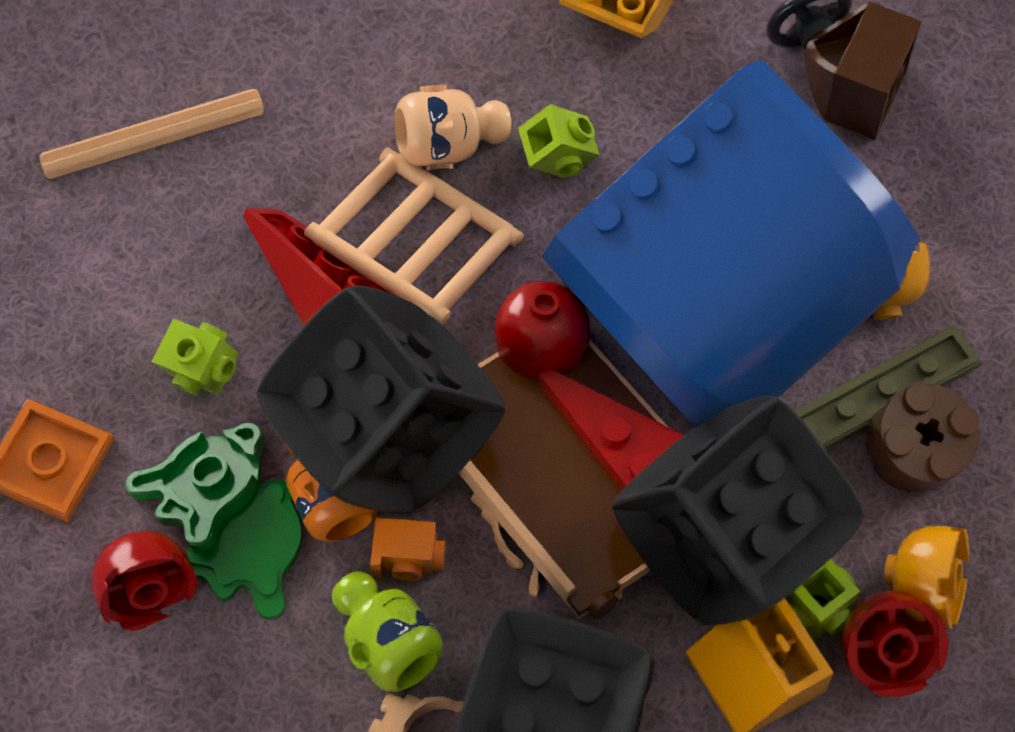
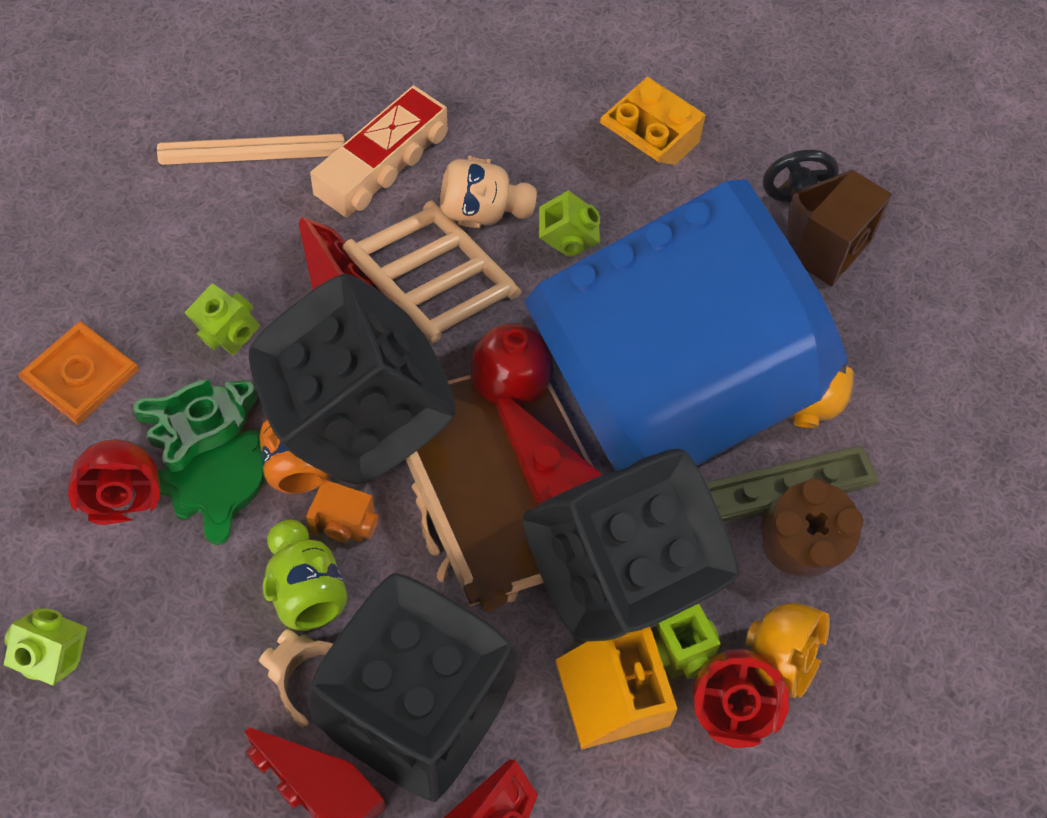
camera: 10 degrees right, 5 degrees down
none -> light nougat brick [310,85,448,218]

